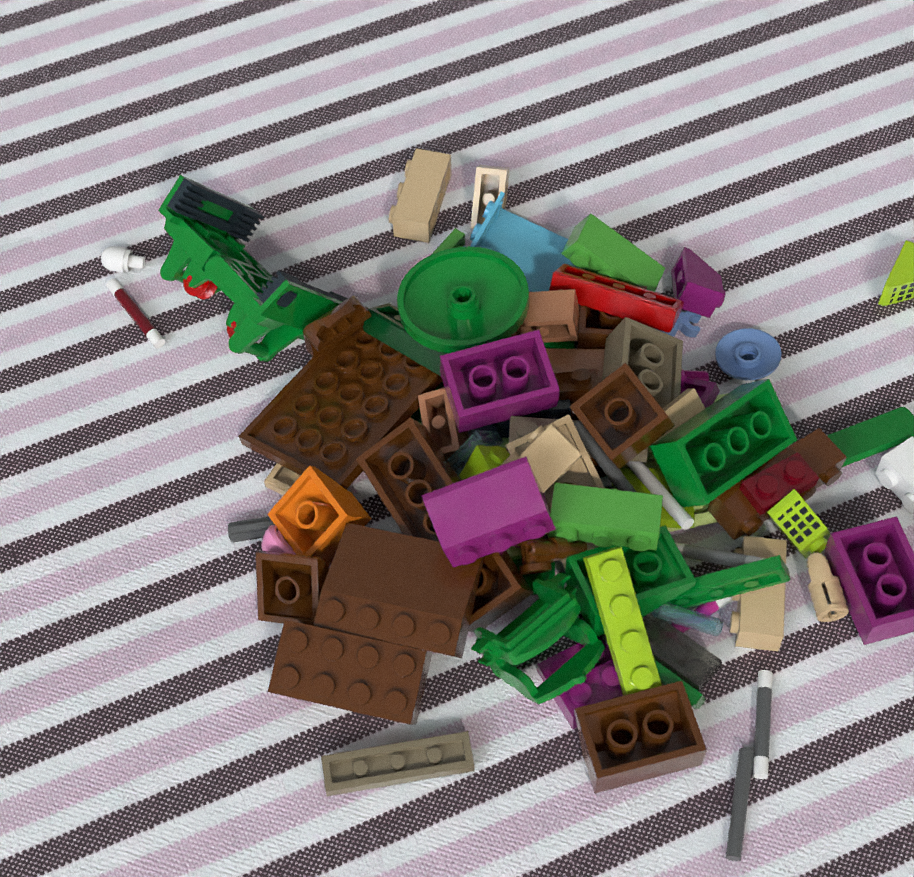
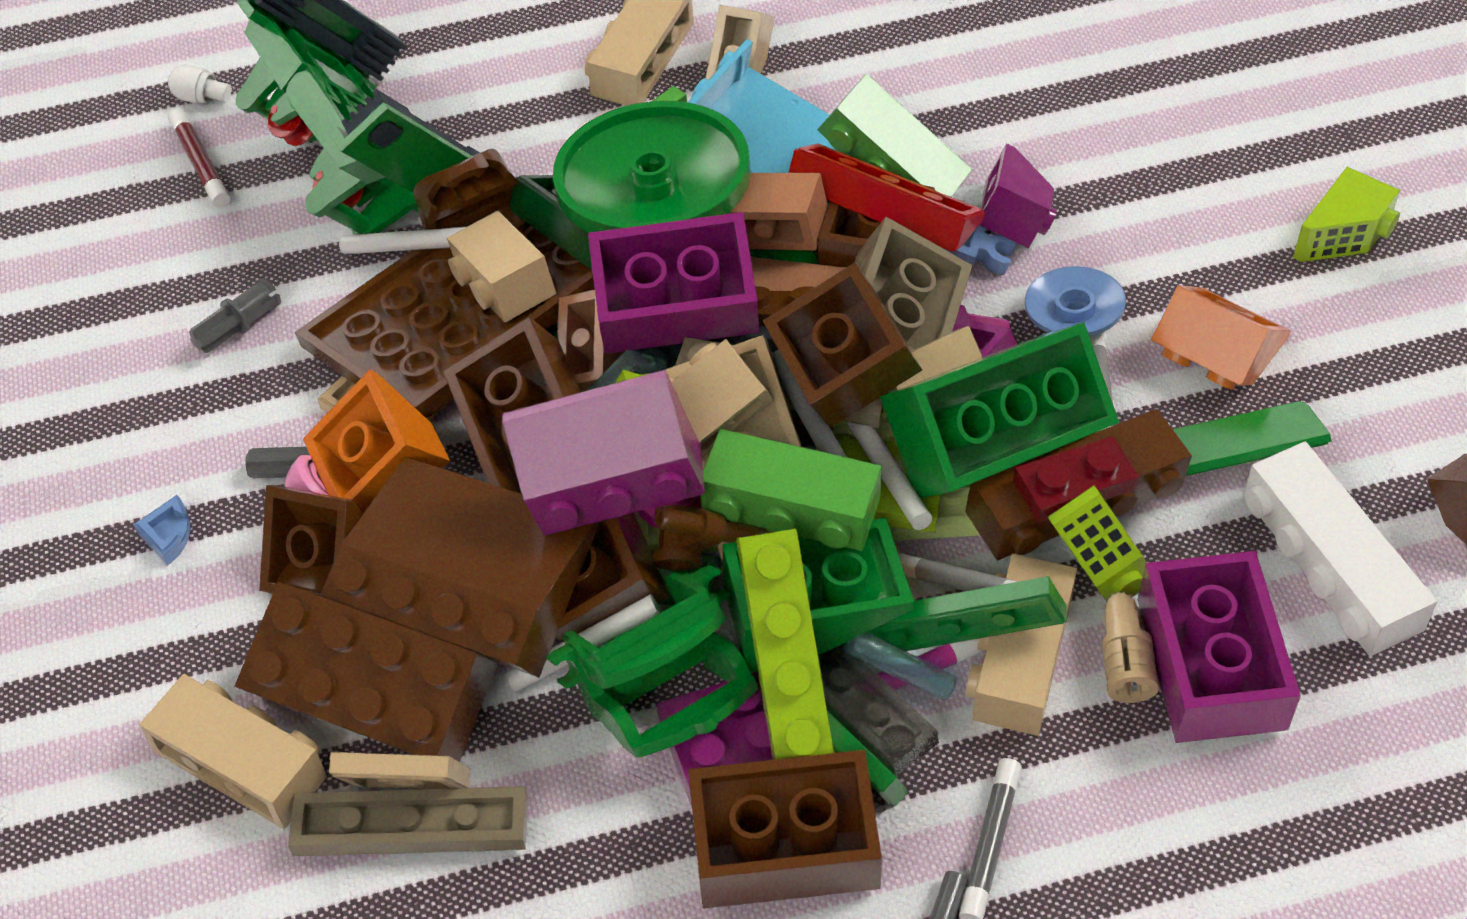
camera: 10 degrees right, 5 degrees down
none -> medium blue tile [134,495,191,566]
none -> tan brick [139,673,327,830]
none -> dark grey axle [189,278,281,353]
none -> tan tile [329,752,470,789]
none -> white bar [339,227,466,254]
none -> tan brick [447,211,556,322]
none -> white bar [506,594,661,692]
none -> orange slope [1151,285,1291,390]

